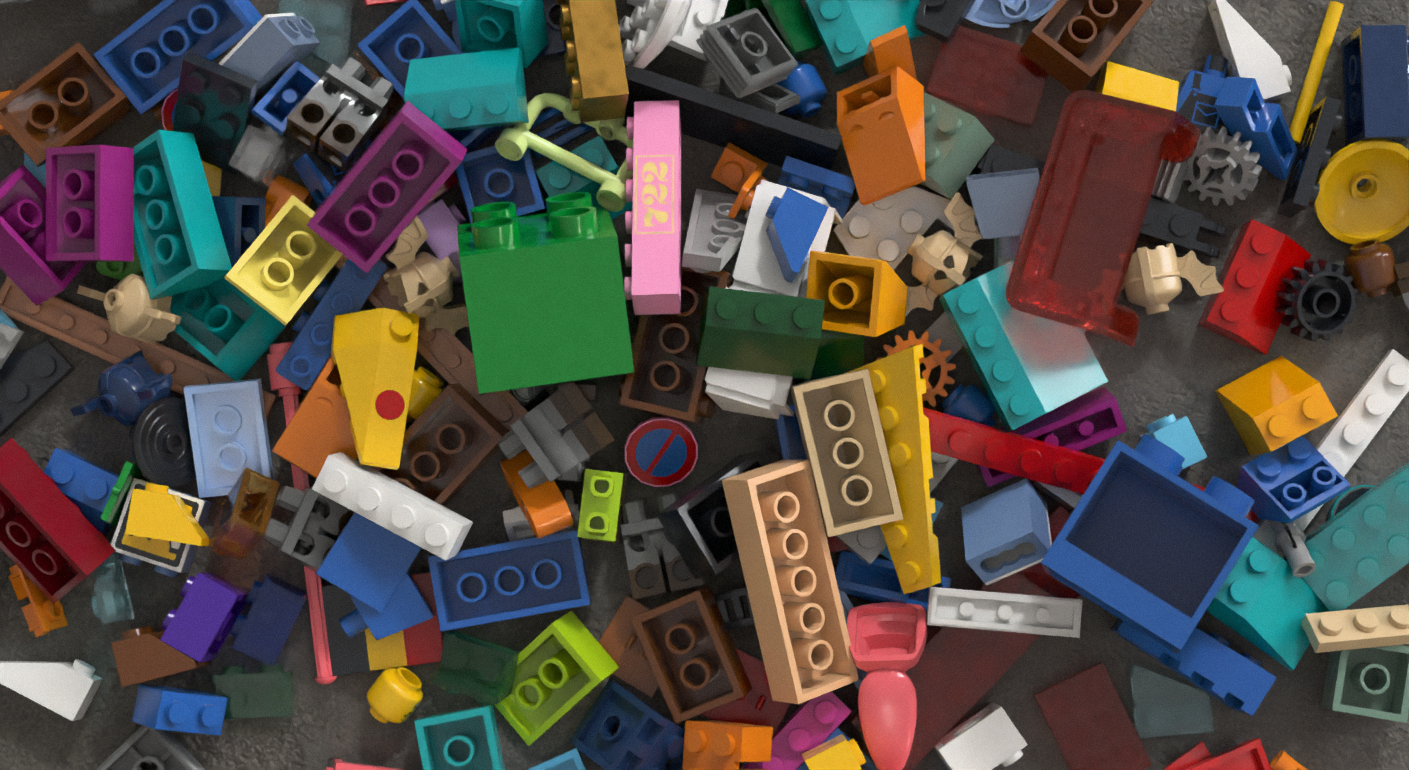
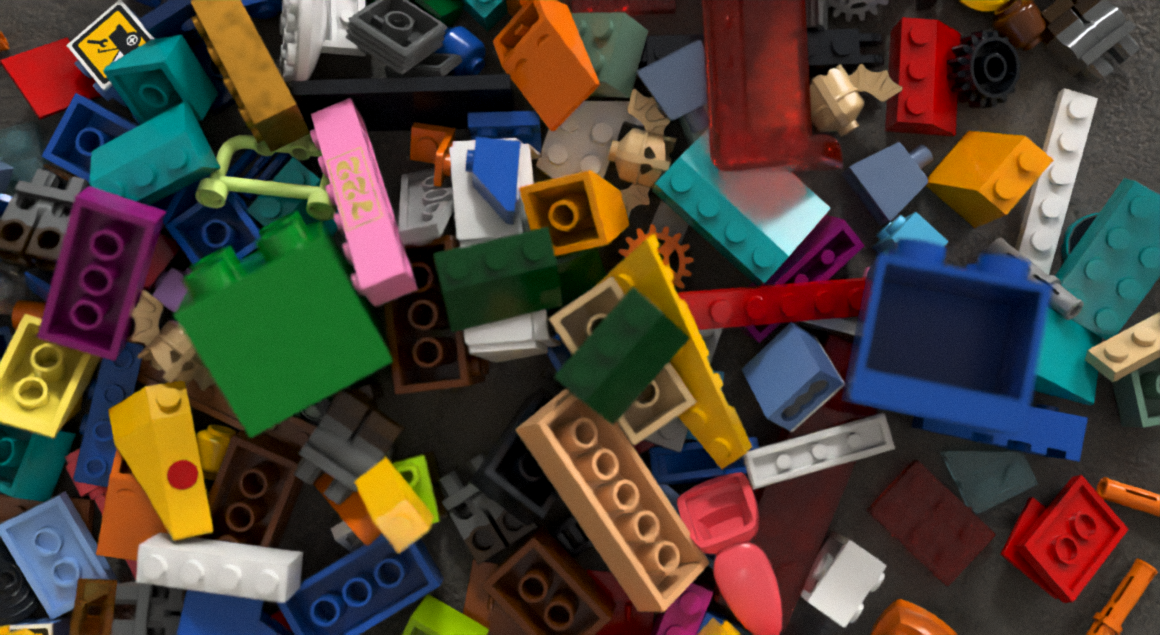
camera: 25 degrees left, 0 degrees up
piece [624,416,698,487] -> none
blue head [940,383,996,427] -> none
blue slope [1237,435,1351,523] -> none
none -> yellow slope [355,457,434,553]
none -> dark green slope [554,287,690,425]
none -> sand blue torso [841,142,933,226]

